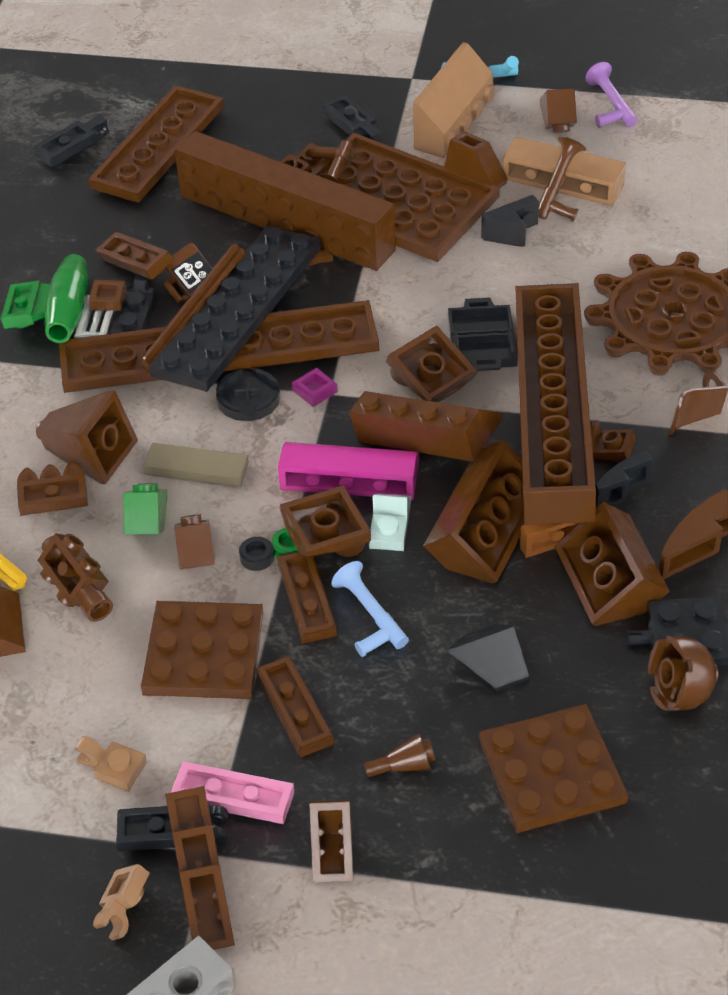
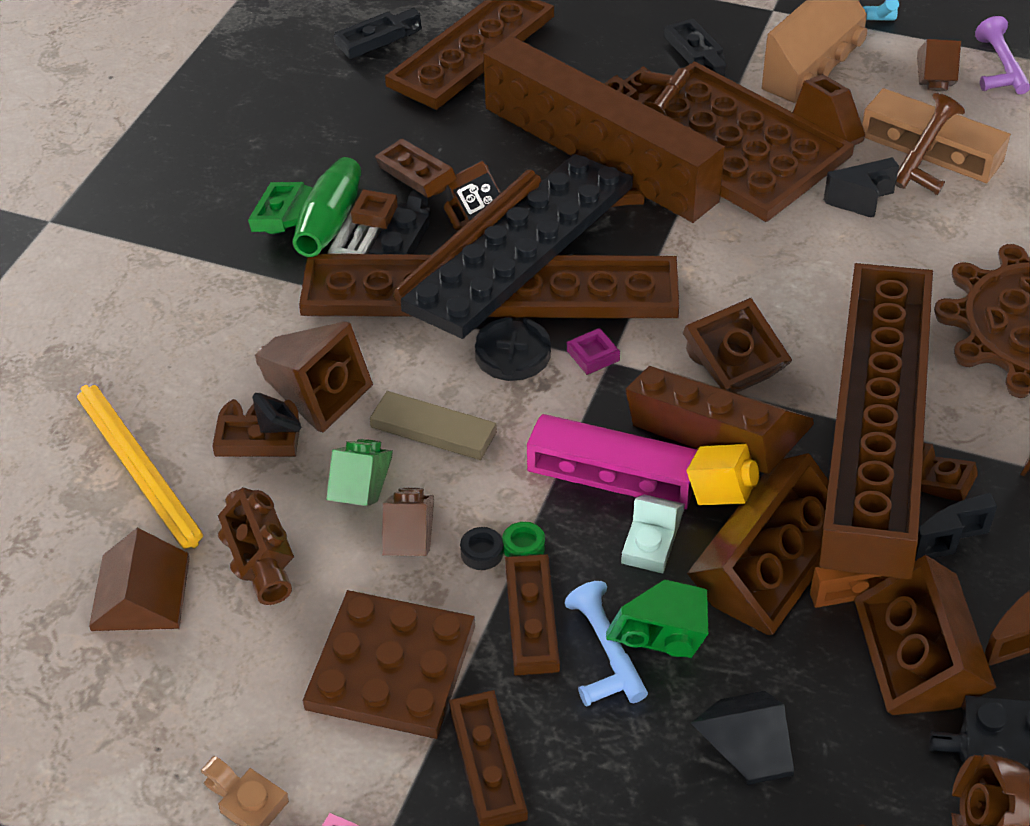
camera: 10 degrees right, 0 degrees up
reddish brown slope [280,485,371,557] -> none
black piece [448,297,518,371] -> none
none -> black slope [252,393,302,433]
none -> green slope [606,579,709,658]
none -> yellow brick [686,444,759,505]

